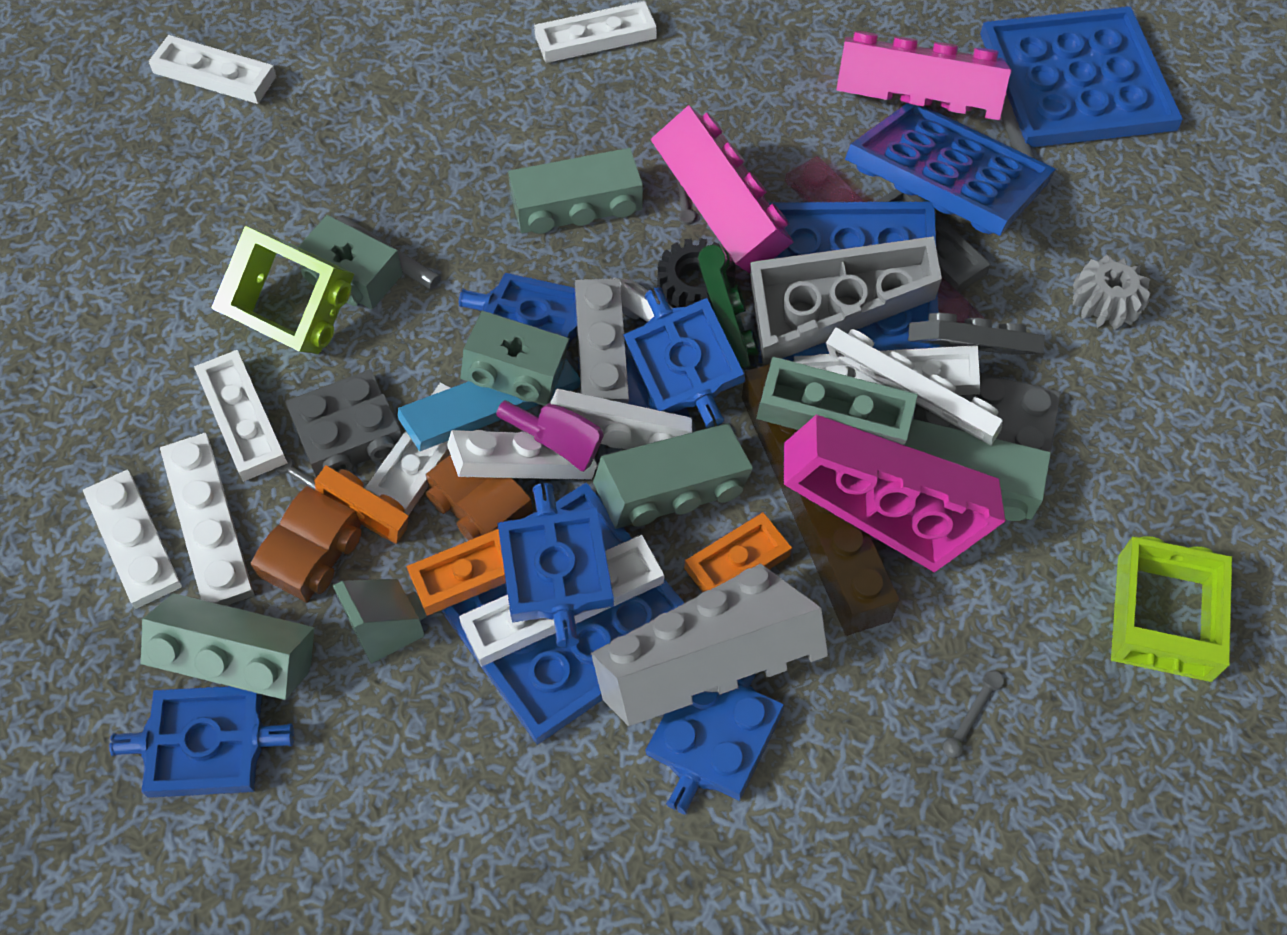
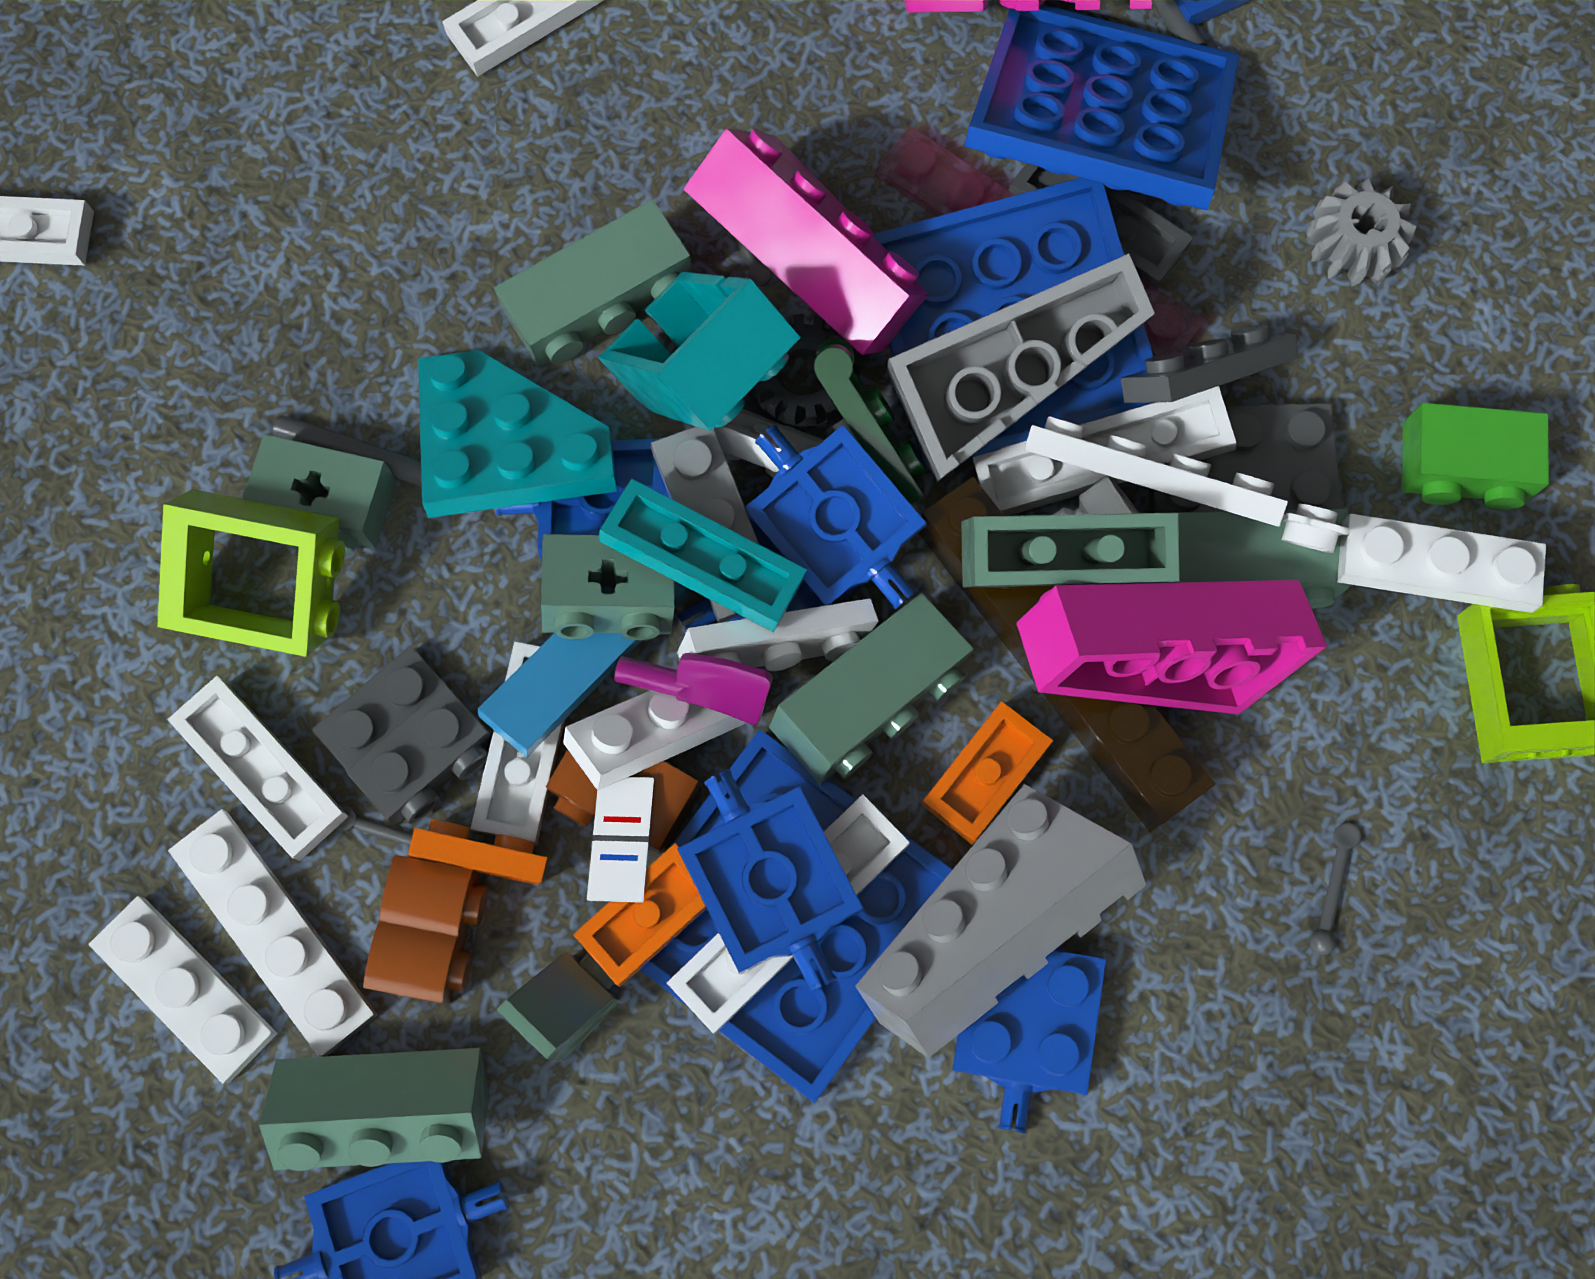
camera: 15 degrees left, 15 degrees up
none -> teal plate [418,350,617,518]
none -> white sticker [587,777,654,903]
none -> teal piece [598,272,800,431]
none -> teal plate [598,478,807,633]
none -> white plate [1281,504,1351,553]
none -> white plate [1337,514,1546,613]
none -> bright green brick [1402,403,1549,510]

